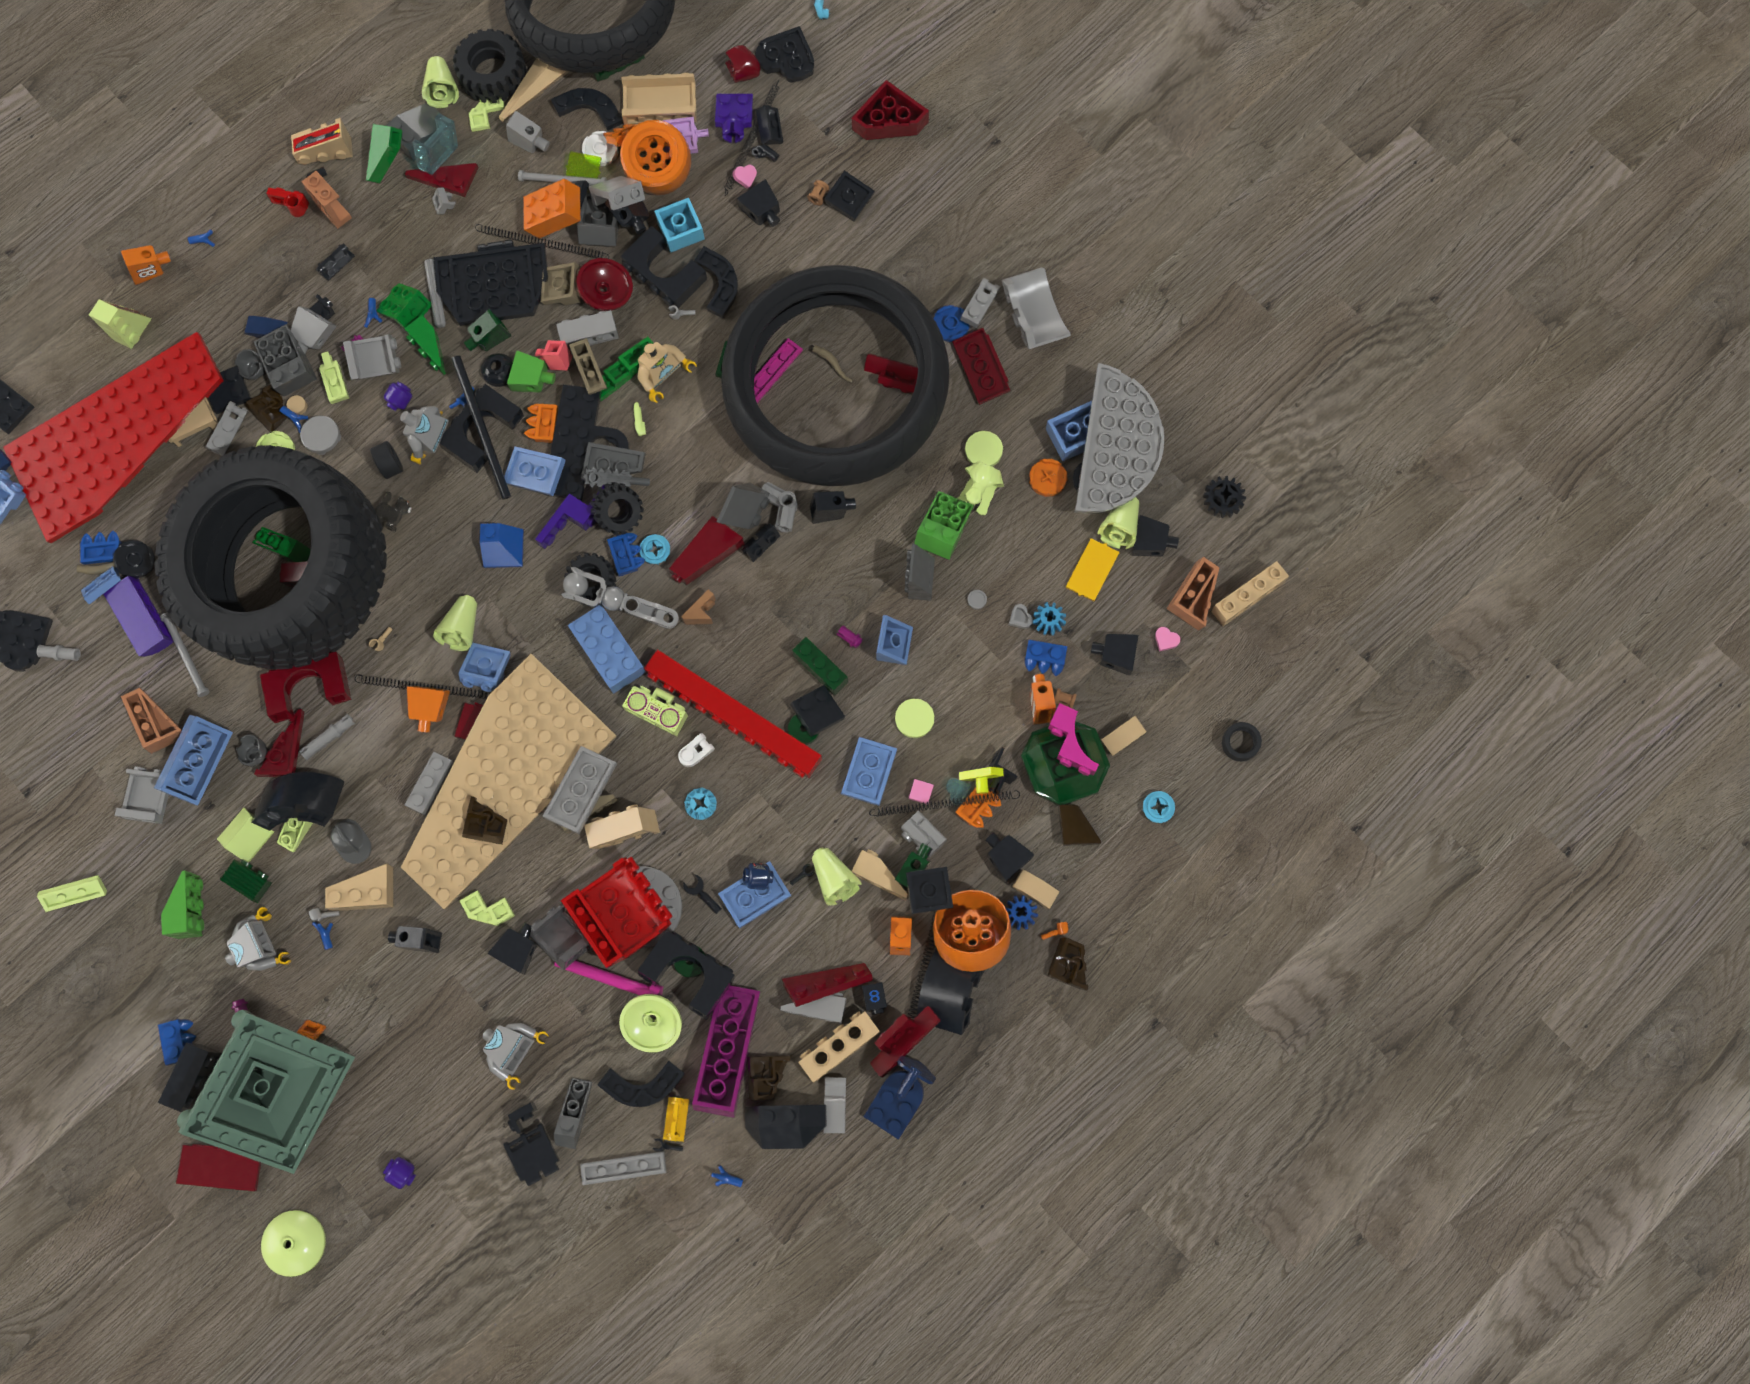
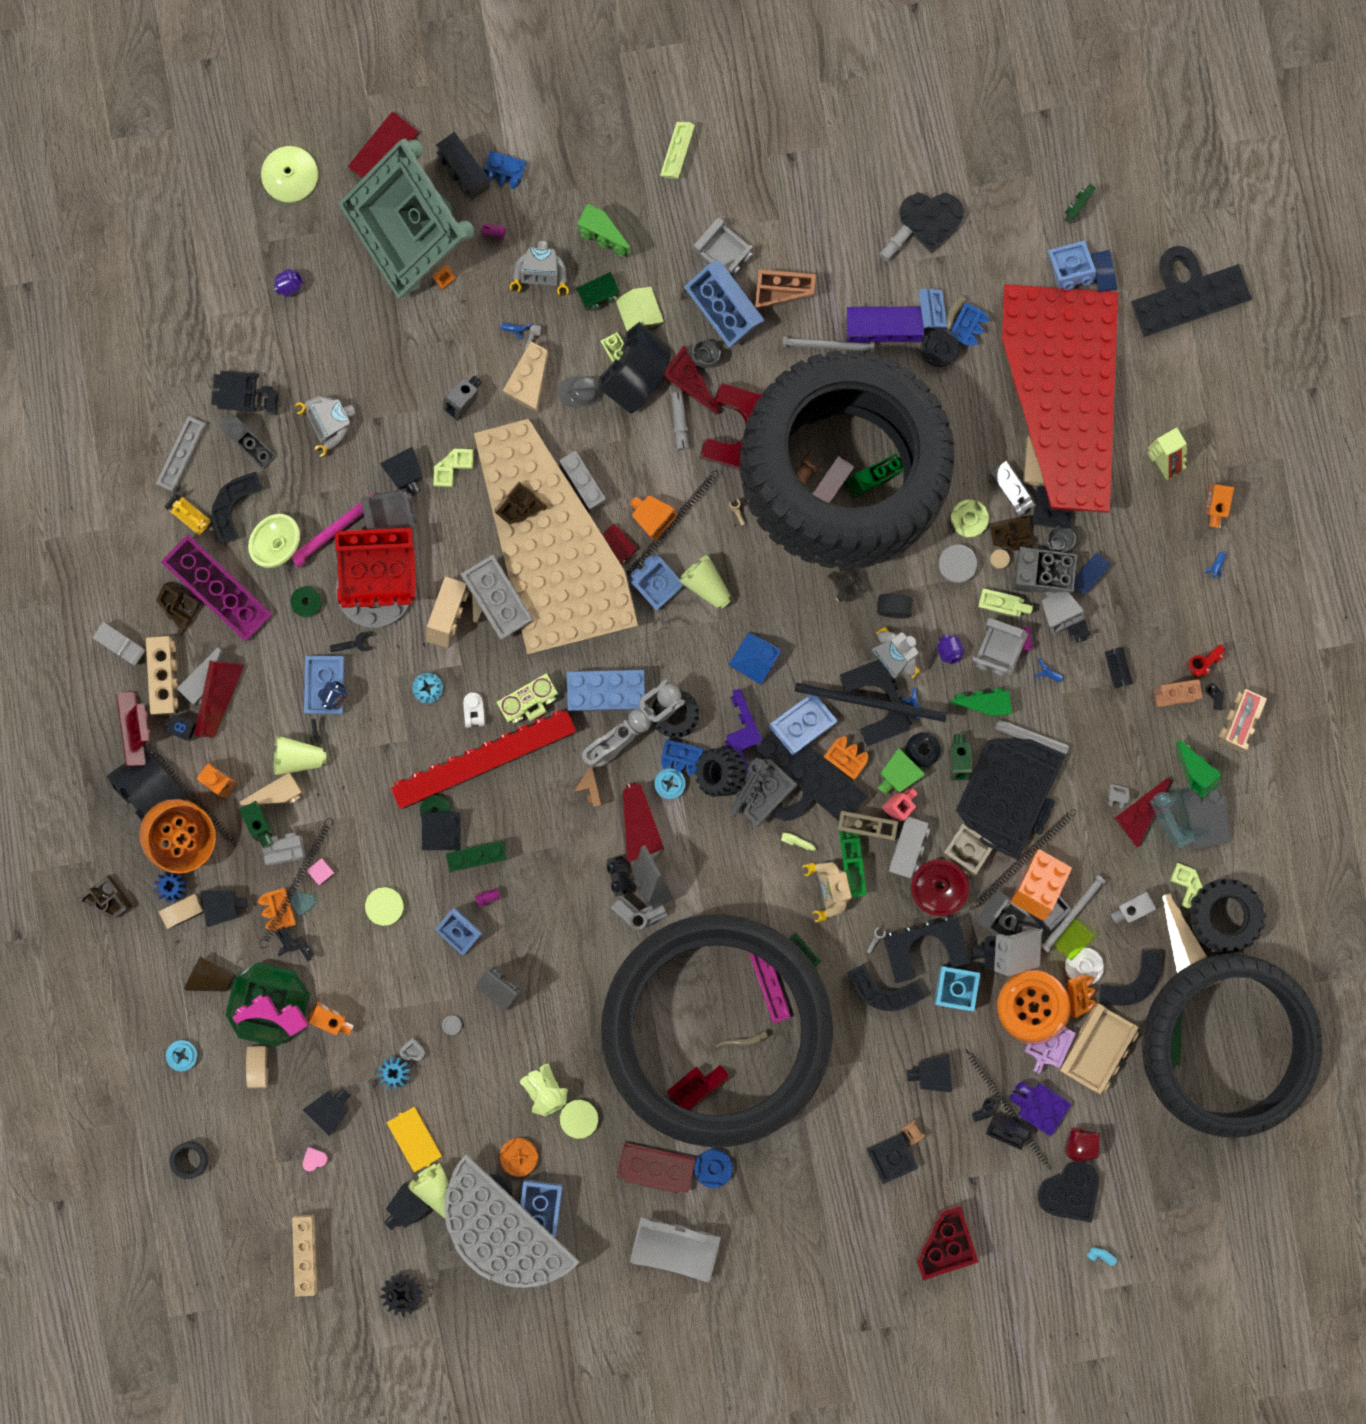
camera: 120 degrees right, 10 degrees up
blue bar [280,406,308,433] -> none
green bracket [377,283,432,331] -> none
yellowish green cone [422,56,459,108] -> none
black arch [638,930,735,1020] -> none
blue bar [711,1165,743,1187] -> none
bright pink tile [732,165,757,189] -> none
black wedge [745,1105,827,1149] -> none
black torso [809,491,856,524] -> none
medium blue plate [841,737,897,806] -> none
dark blue plate [864,1056,936,1140] -> none
black plate [906,867,953,914] -> none
bright green slope [914,491,974,560] -> none
neon yellow tile [959,767,1004,794] -> none
light grey plate [960,278,1001,328] -> none
blue plate [1025,640,1067,676] -> none
orange hand [1041,922,1069,940] -> none
medium nougat bush [1054,688,1077,708] -> none
nougat wedge [1166,557,1219,631] -> none

